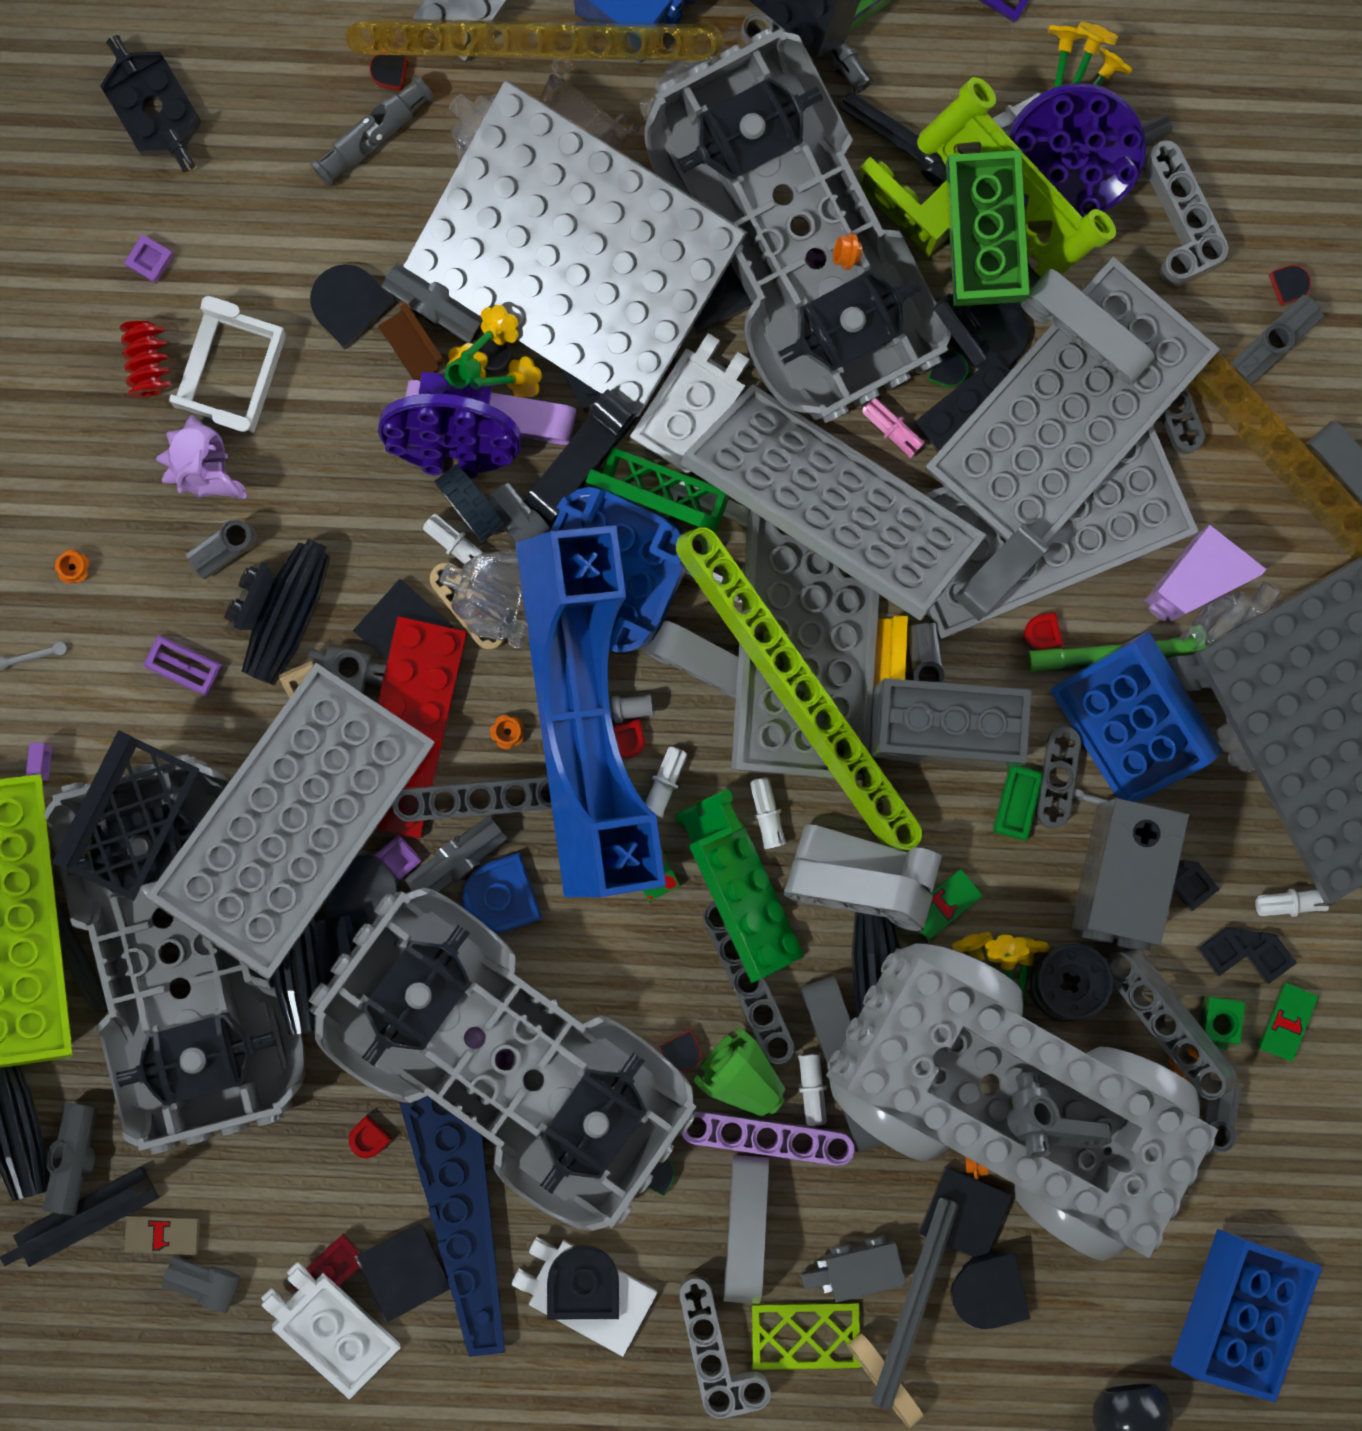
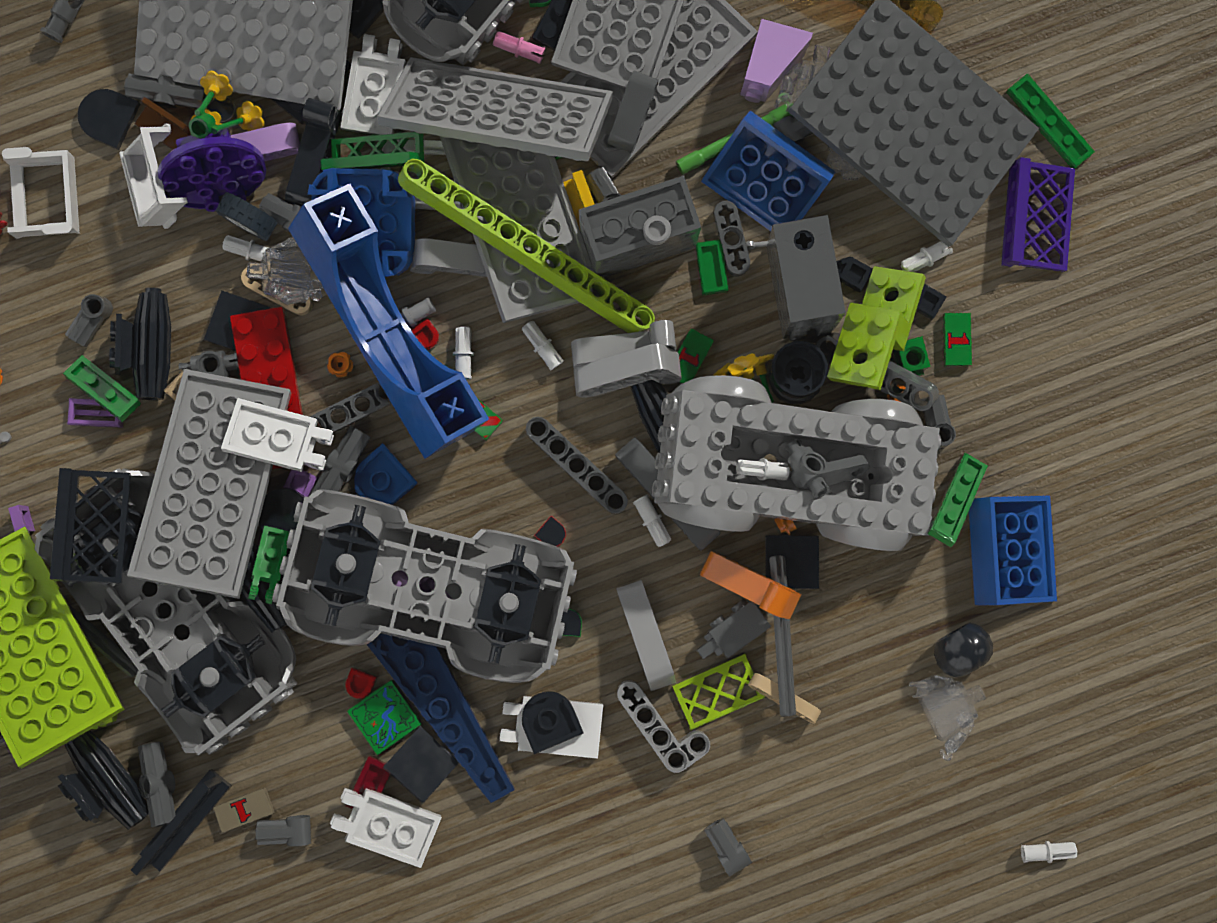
camera: 20 degrees left, 0 degrees up
lavender head [156,415,247,499] -> none
green hinge [676,789,804,983] -> none
lavender beam [681,1109,854,1166] -> none
bright green cone [694,1026,785,1116] -> none
black tile [950,1248,1031,1329] -> none
red tile [1023,612,1063,650] -> none
none -> green plate [63,355,141,422]
none -> white piece [119,124,188,229]
none -> white tile [221,398,334,472]
none -> green hinge [248,525,290,604]
none -> tile [347,680,422,755]
none -> light grey tile [643,216,671,245]
none -> orange beam [700,551,801,619]
none -> white axle [736,458,790,481]
none -> lime bracket [827,266,926,390]
none -> green tile [927,453,988,547]

